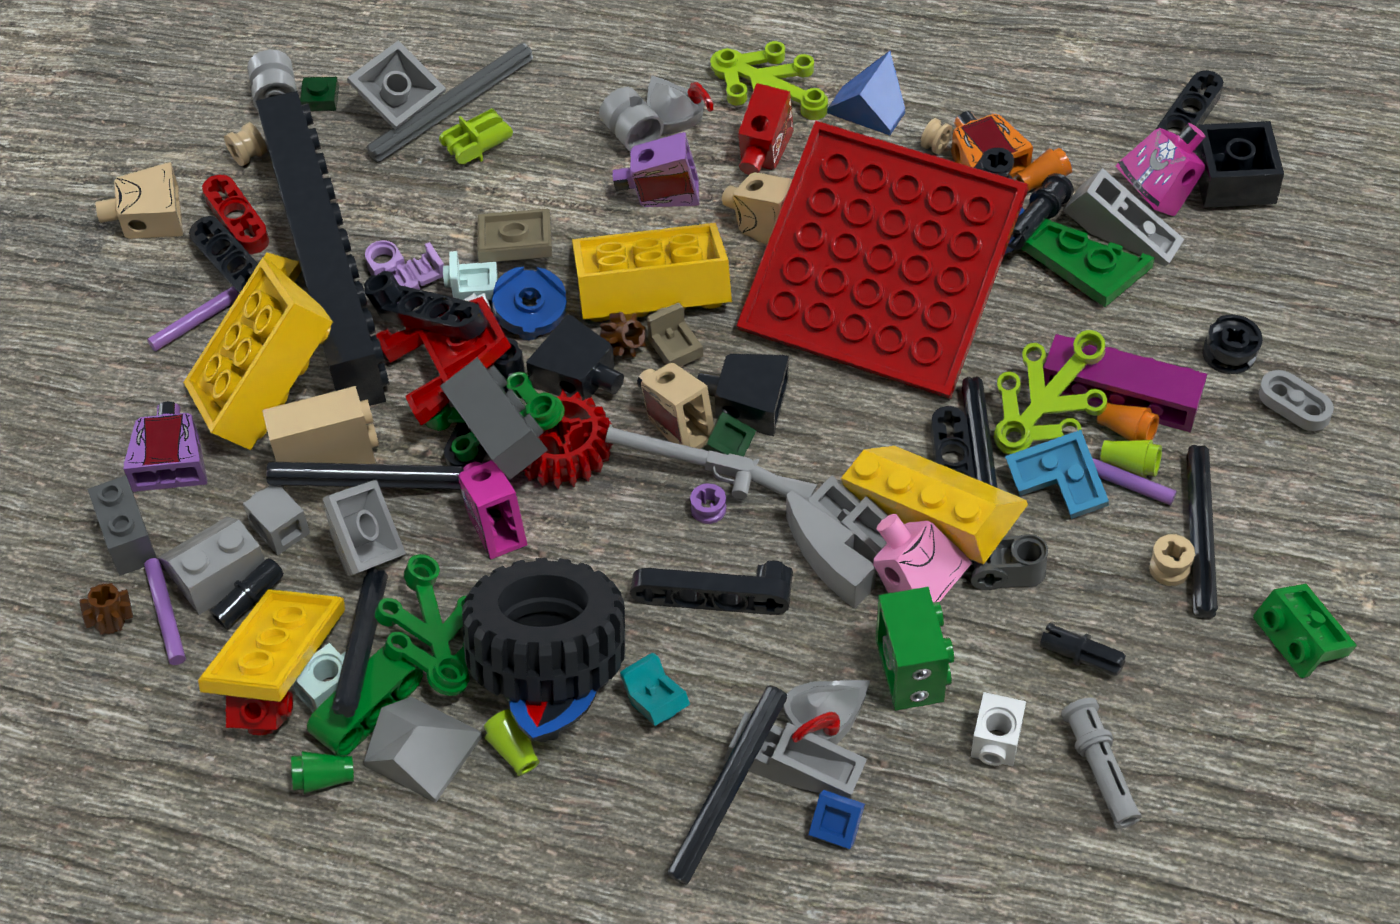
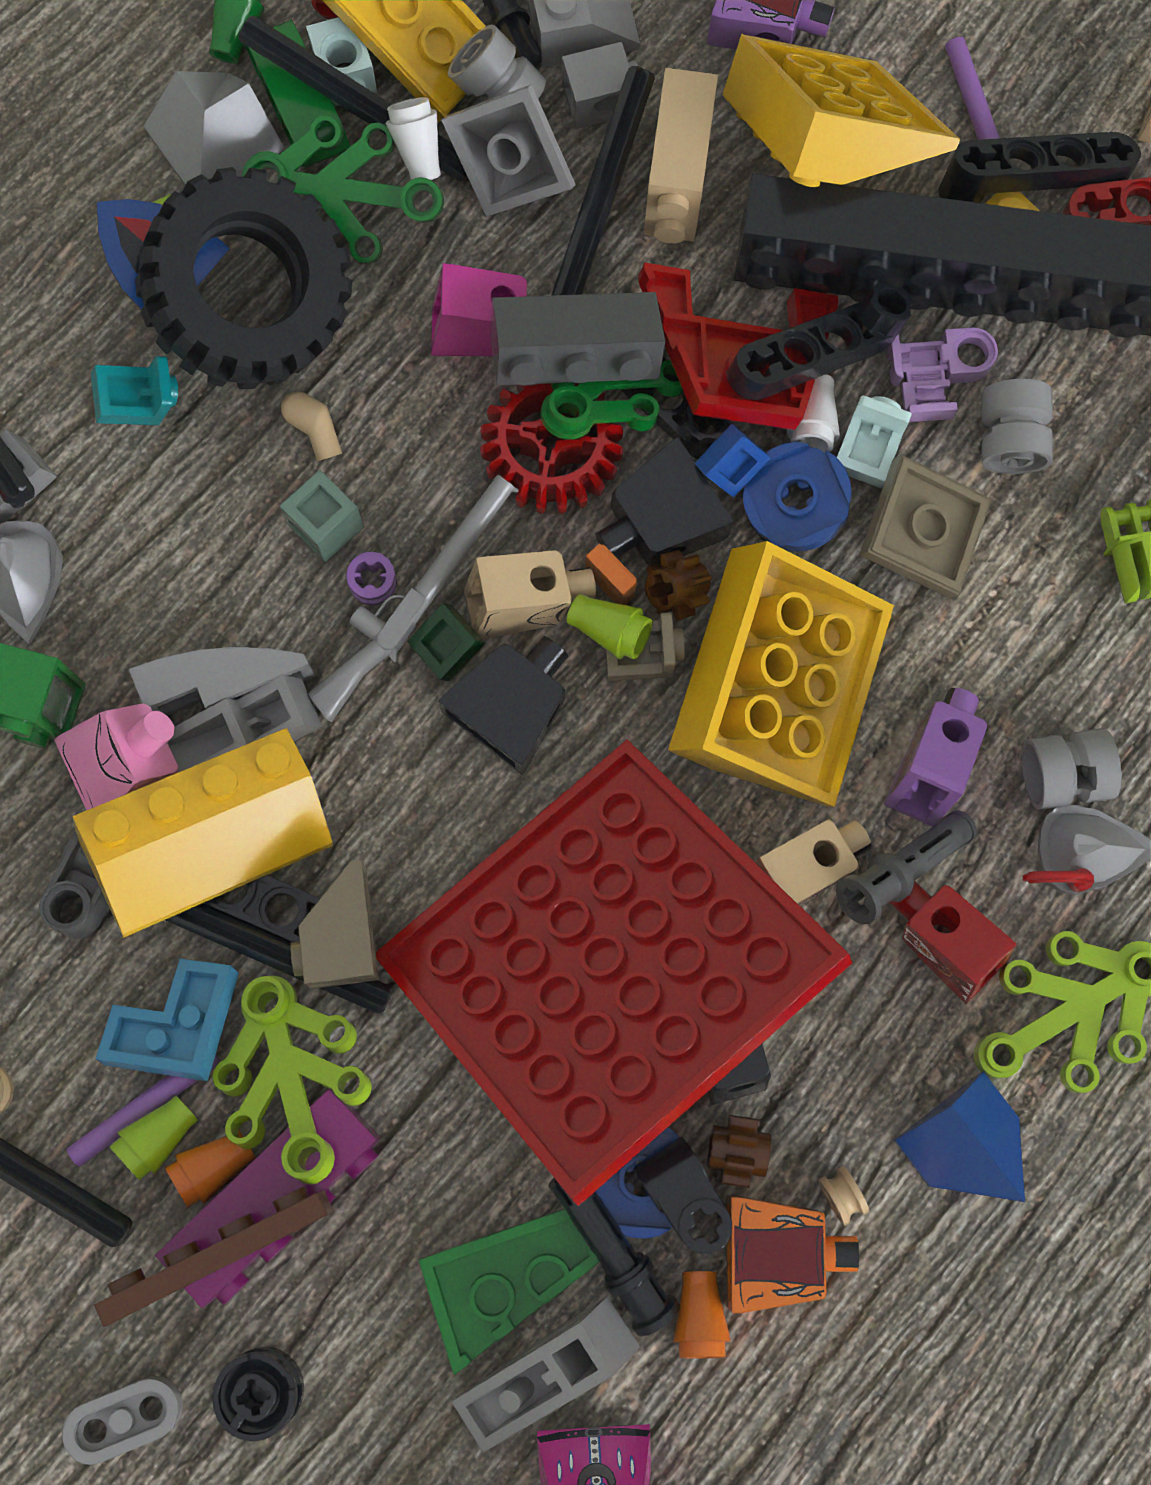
camera: 110 degrees right, 25 degrees up
black beam [630,560,793,615] -> none
none -> reddish brown plate [94,1186,334,1327]
none -> sand green brick [280,470,364,563]
none -> tan arm [281,391,342,461]
none -> dark tan slope [291,860,379,989]
none -> white cone [385,97,441,180]
none -> light grey wheel [448,24,546,104]
none -> lime cone [567,594,653,659]
none -> orange tile [585,543,637,605]
none -> blue plate [695,423,771,498]
none -> dark grey pin [836,810,977,924]
none -> light grey wheel [982,379,1053,474]

